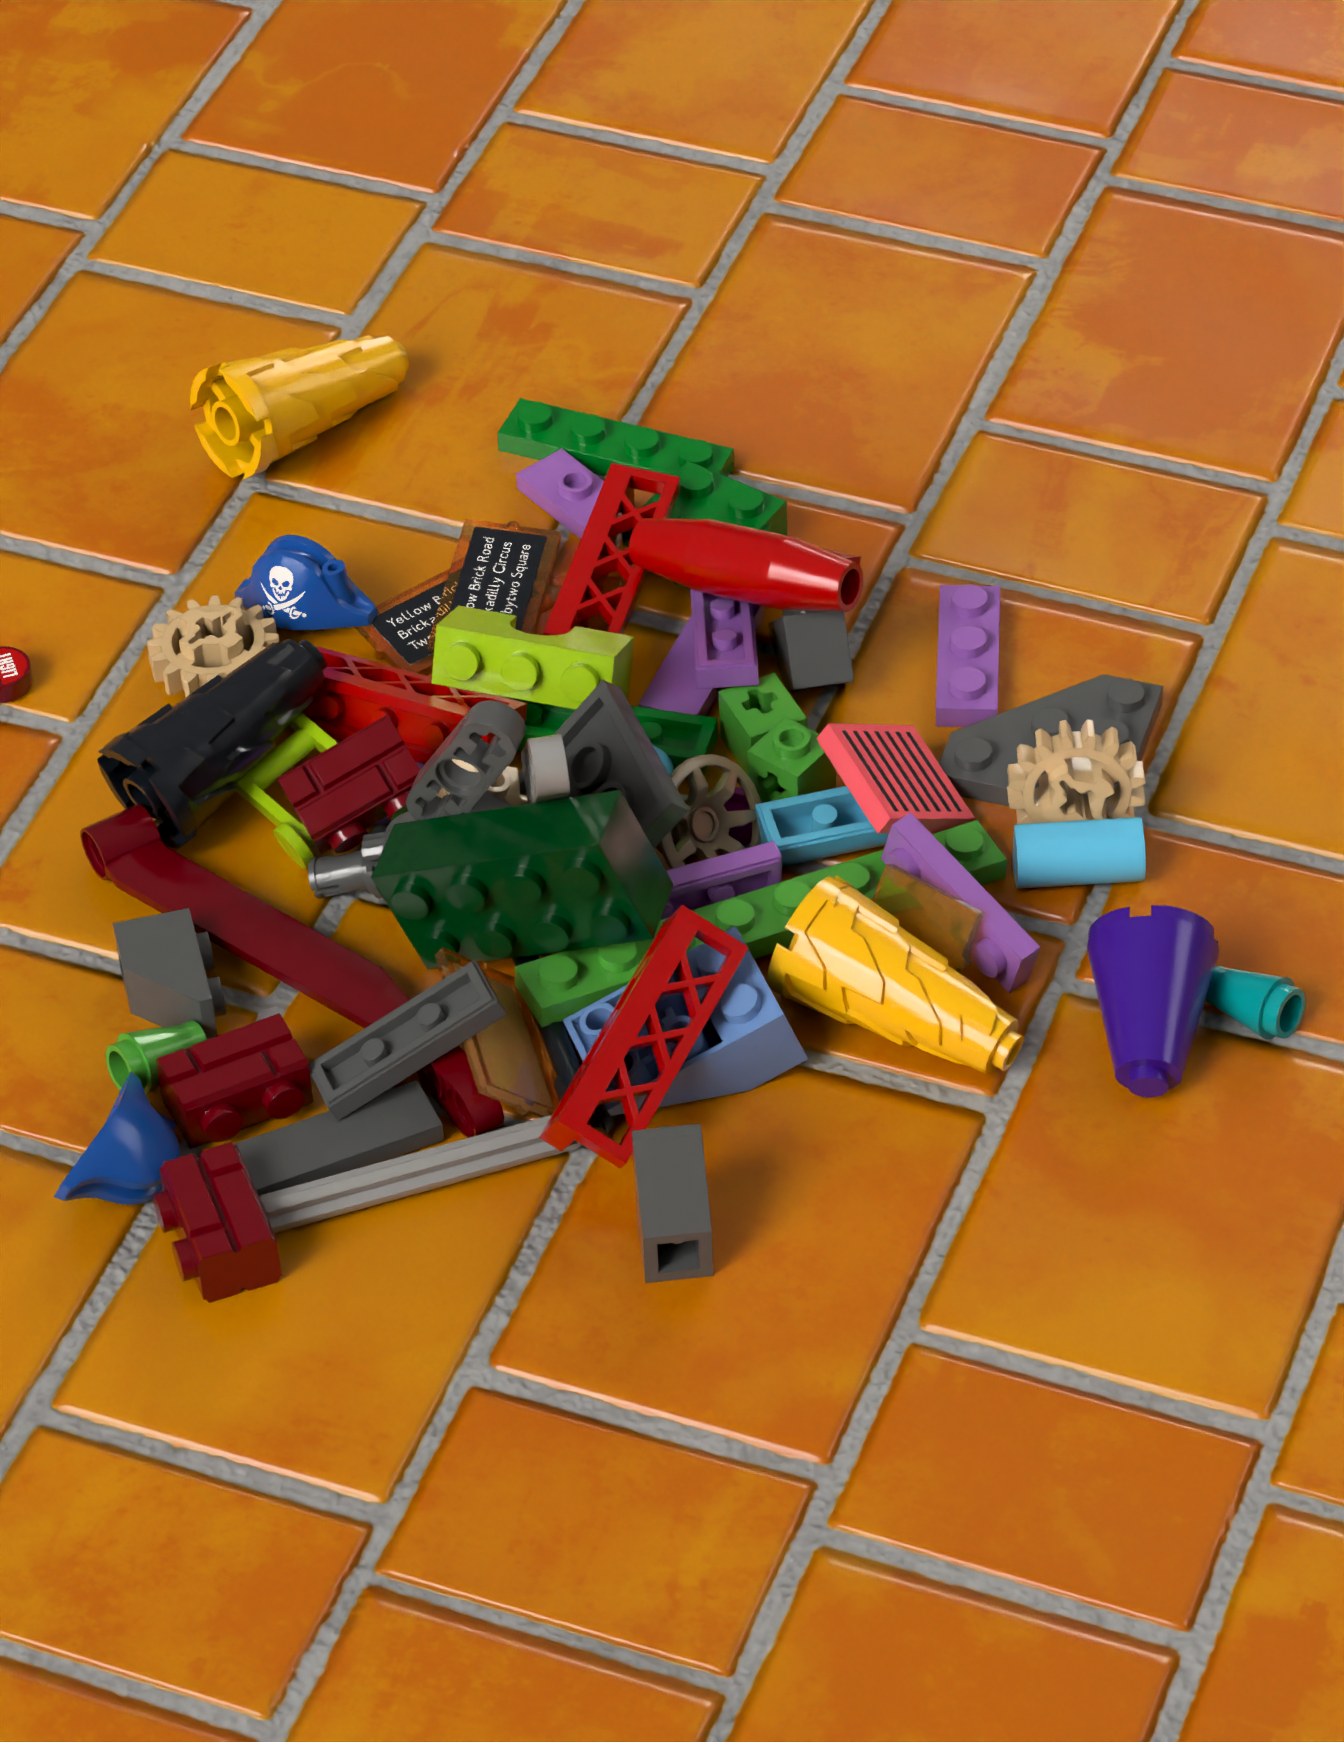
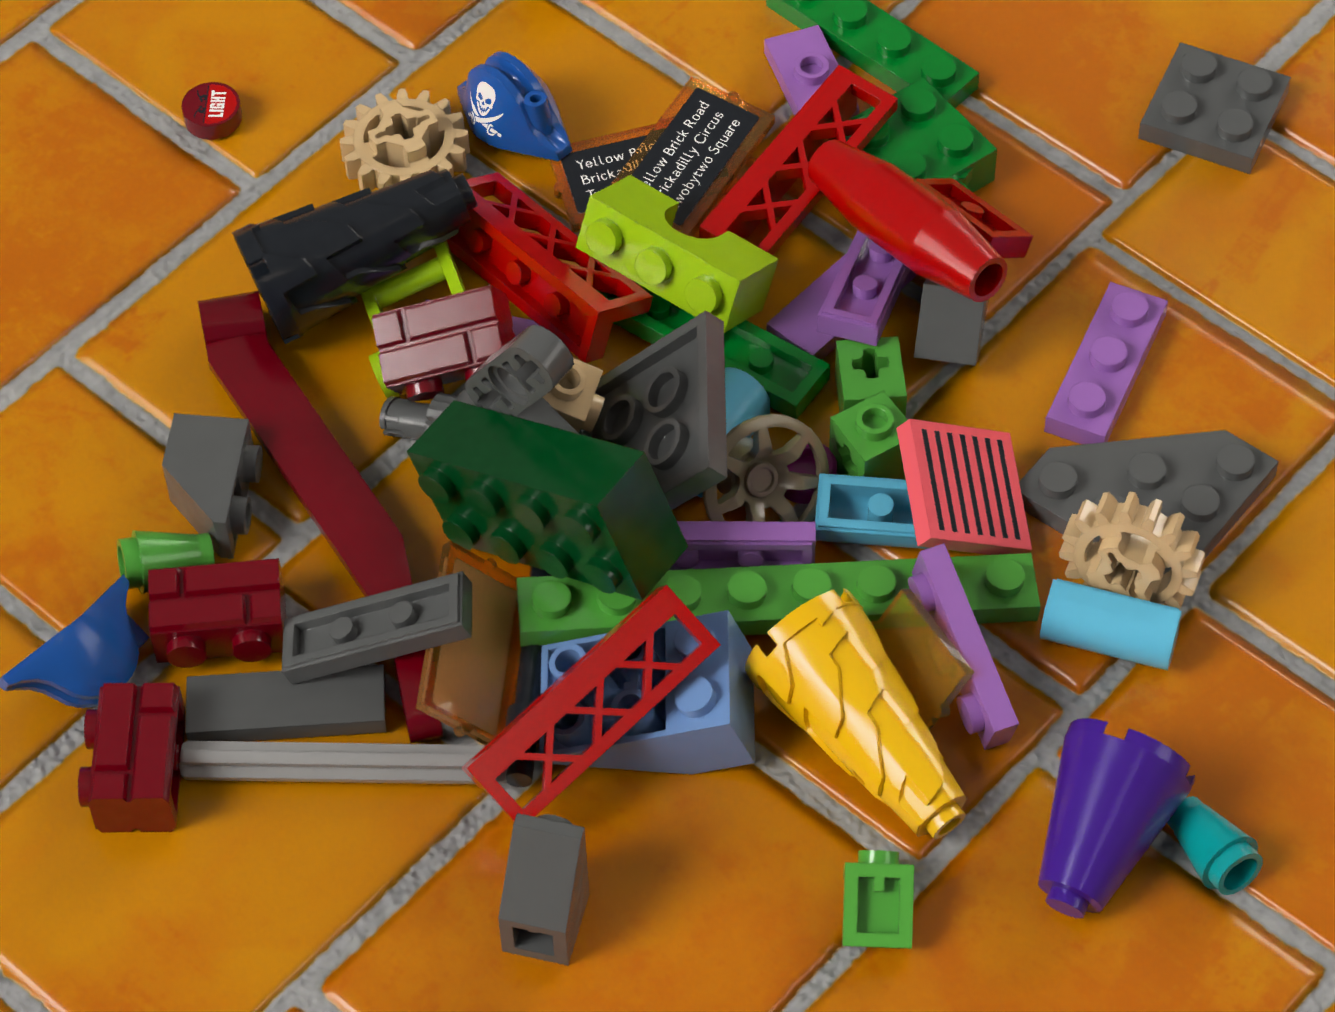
camera: 20 degrees right, 10 degrees up
light grey beam [521,734,570,804] -> none
none -> bright green bracket [842,850,914,949]
none -> dark grey plate [1138,42,1291,174]

